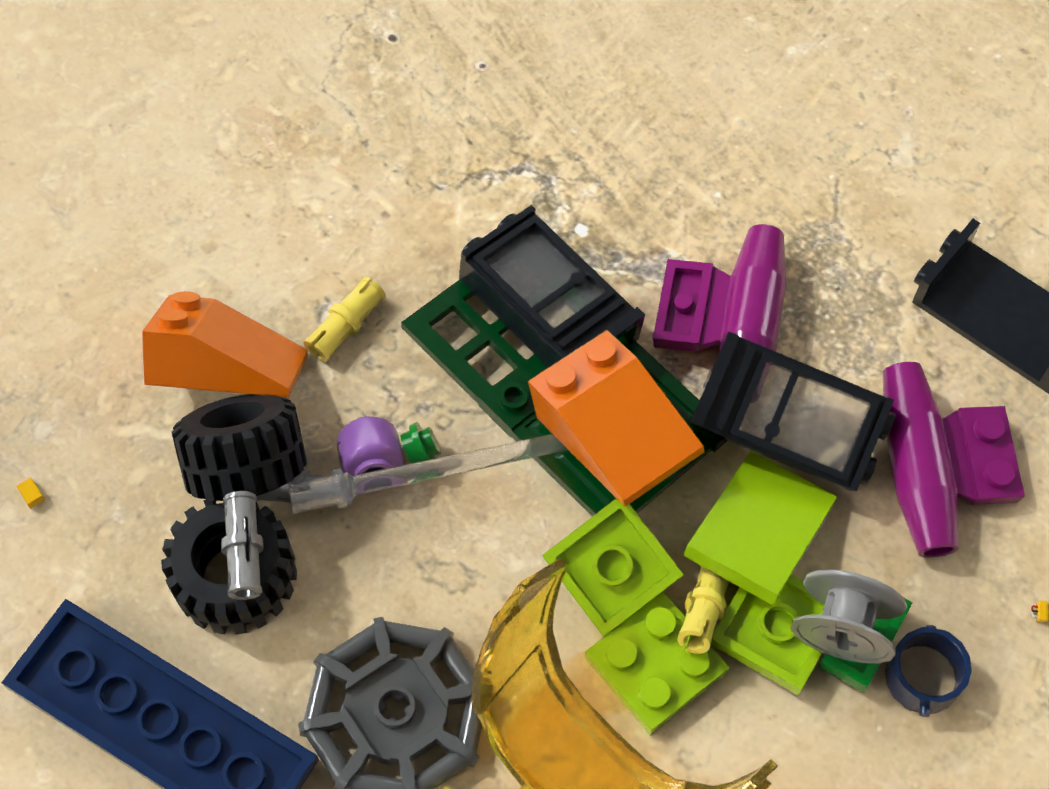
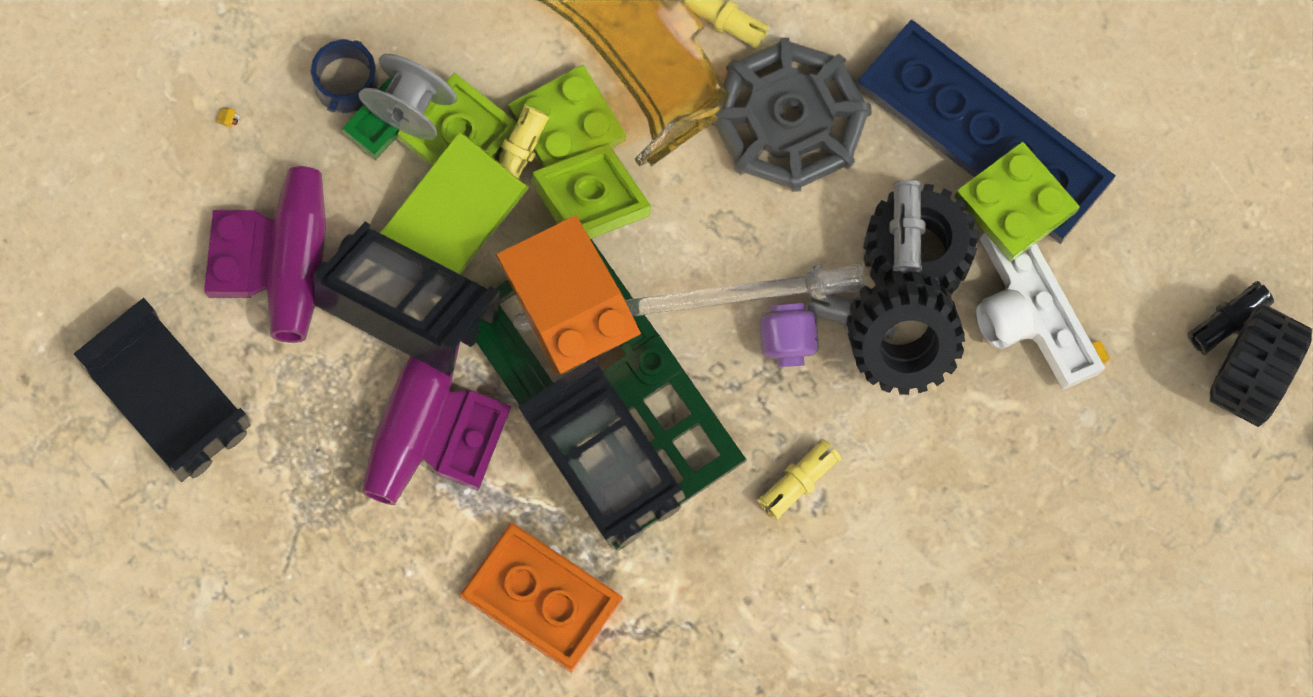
camera: 175 degrees left, 10 degrees up
orange slope [142,291,308,398] -> none
green plate [400,422,441,469] -> none
none -> orange tile [460,522,623,673]
none -> lime plate [954,142,1080,262]
none -> white plate [976,232,1105,390]

